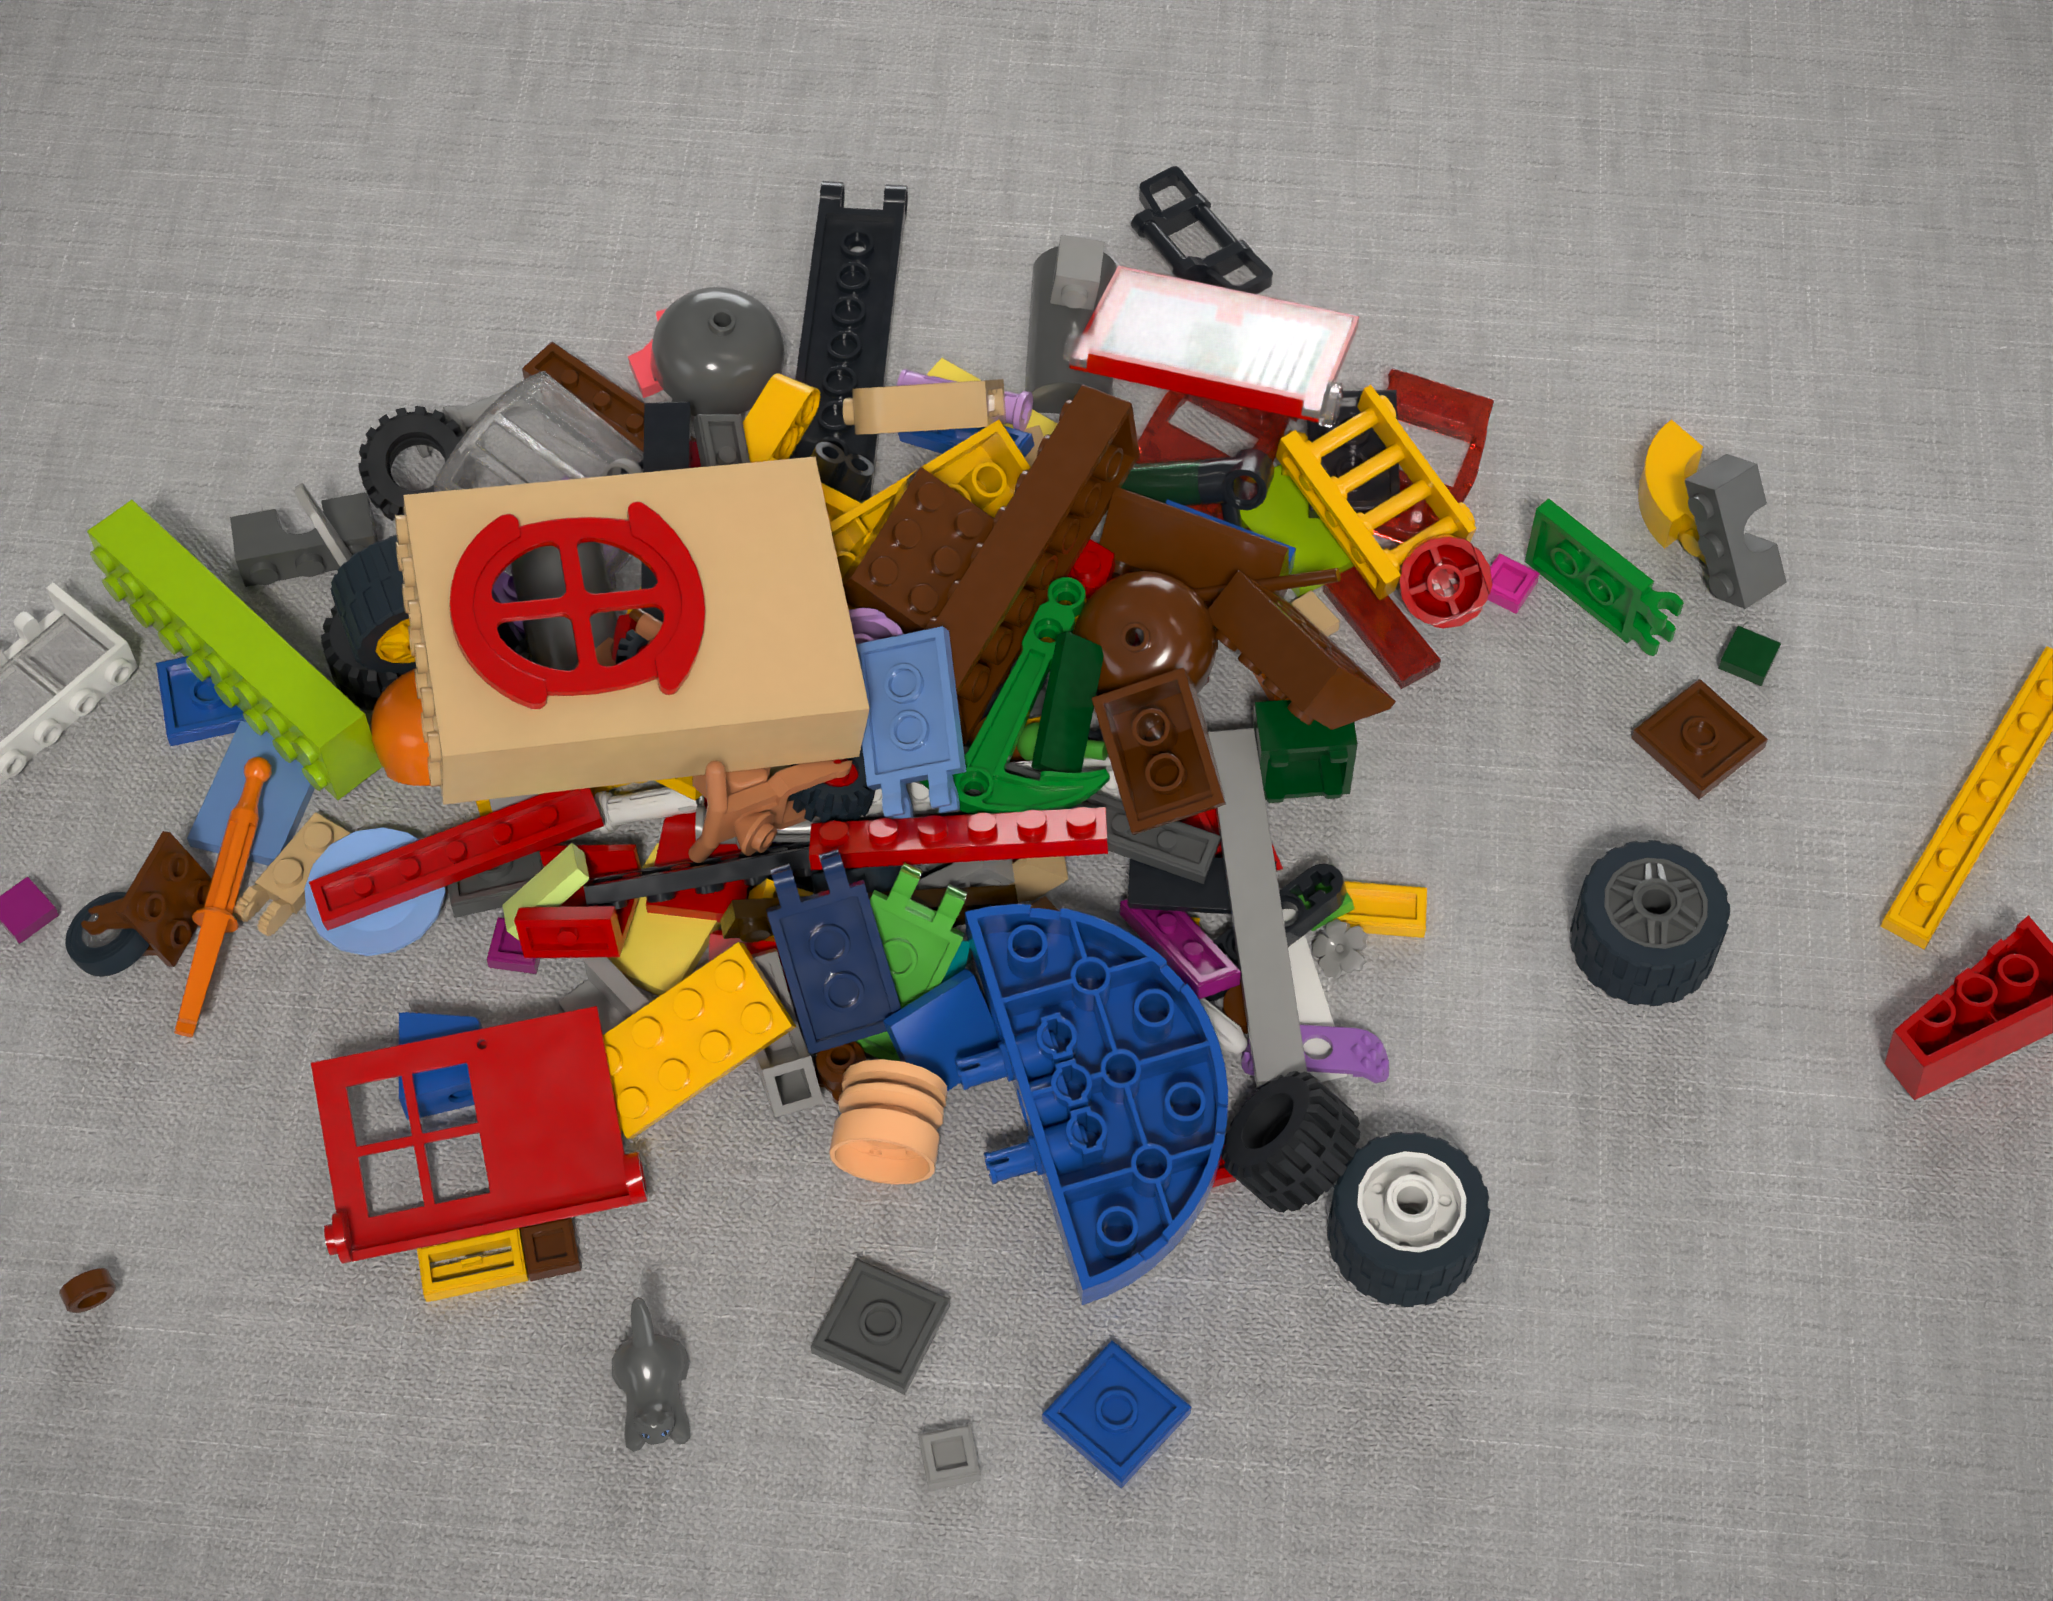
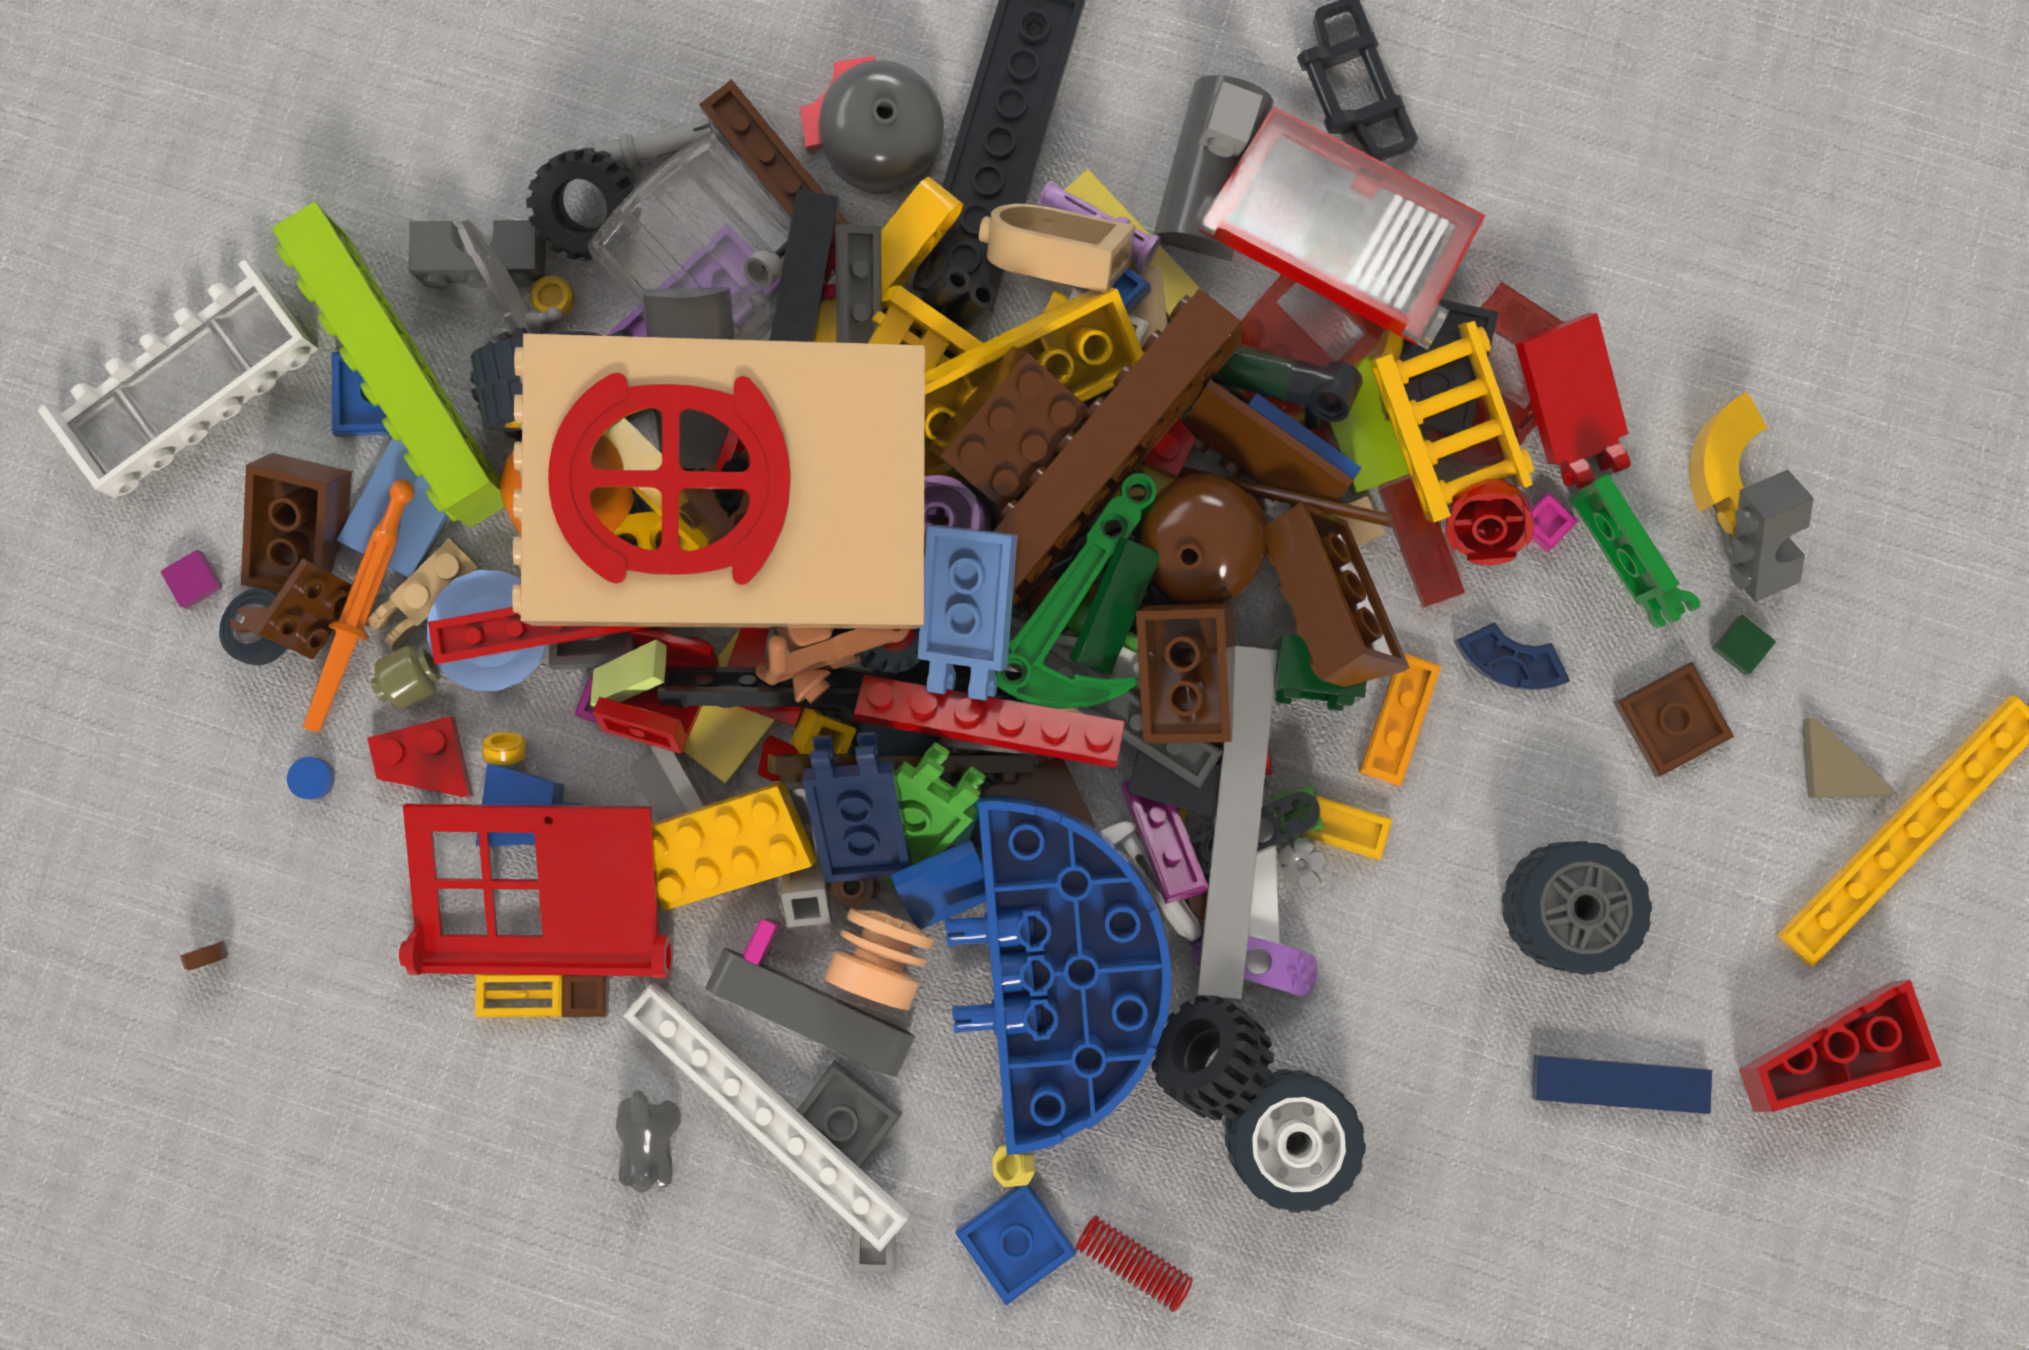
camera: 15 degrees right, 25 degrees up
none -> reddish brown slope [241,453,352,593]
none -> blue tile [287,757,335,800]
none -> red wing [367,716,473,798]
none -> olive head [371,645,440,709]
none -> yellow tile [482,732,527,765]
none -> white tile [623,982,911,1251]
none -> dark grey beam [705,948,915,1077]
none -> dark pink tile [743,918,781,965]
none -> light yellow tile [992,1145,1036,1187]
none -> red piece [1076,1215,1193,1312]
none -> light orange tile [1358,653,1442,787]
none -> dark blue tile [1453,622,1570,690]
none -> red tile [1515,313,1631,489]
none -> dark blue tile [1532,1055,1712,1114]
none -> dark tan tile [1803,718,1894,798]

